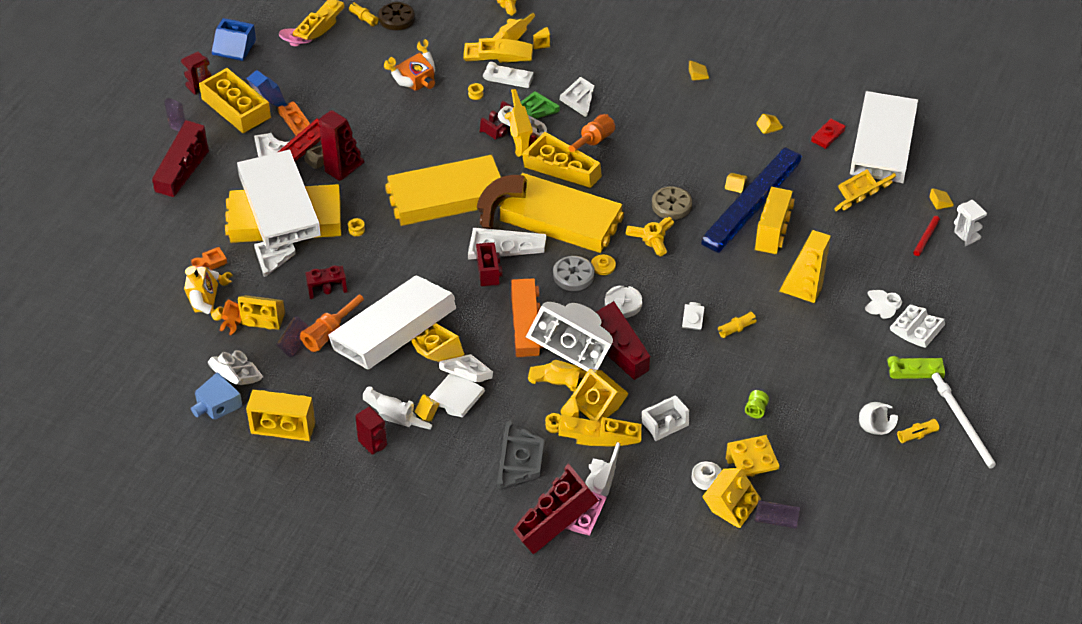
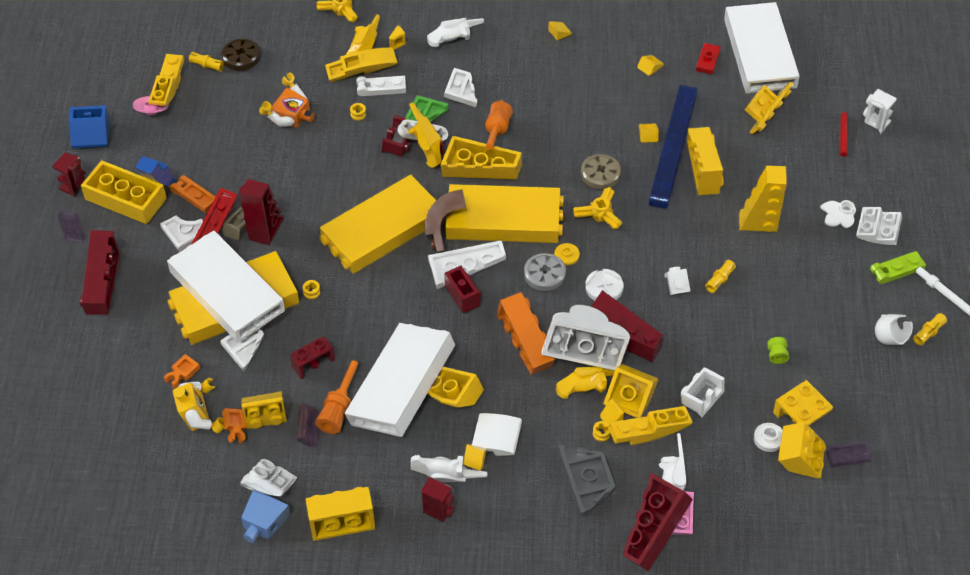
camera: 20 degrees left, 5 degrees up
white wing [439,354,493,382] -> none
yellow slope [929,188,954,210] -> none
none -> white animal [427,18,484,47]

